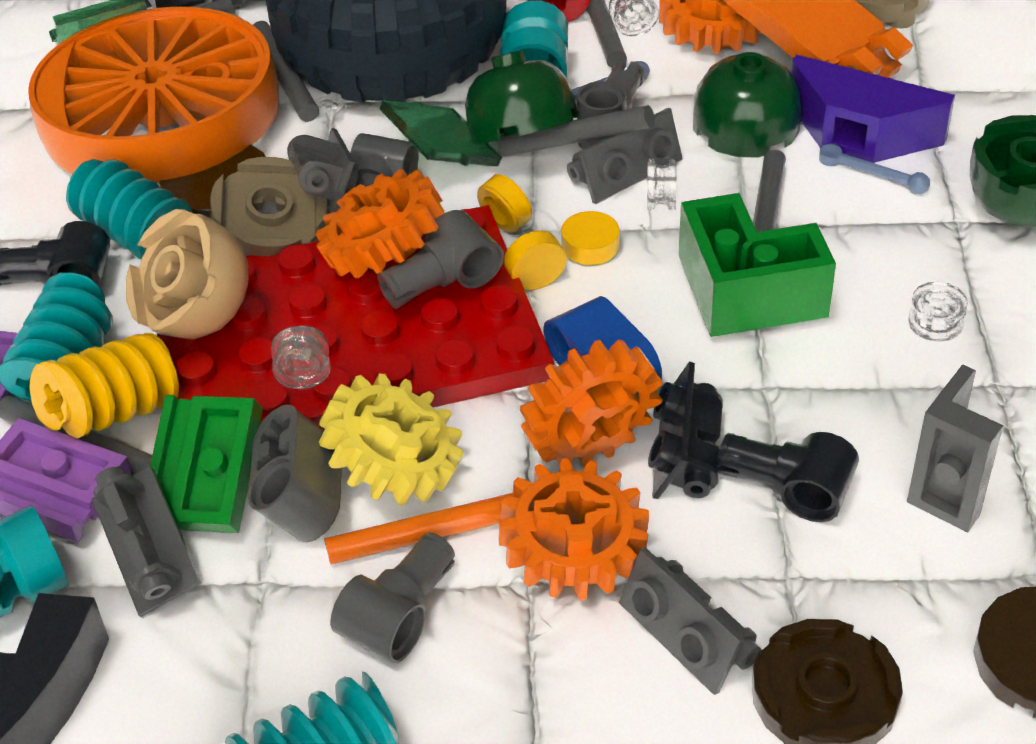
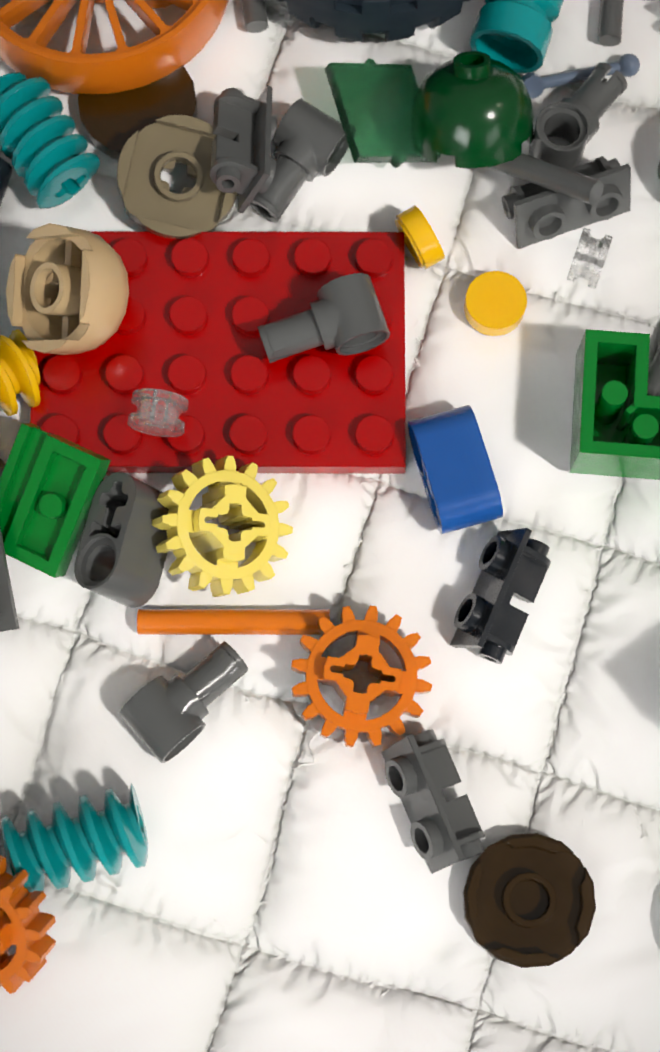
camera: 15 degrees right, 30 degrees up
orange gear [315,169,445,278] -> none
yellow tile [504,230,567,290] -> none
orange gear [520,339,663,467] -> none
black pin [717,432,860,523] -> none

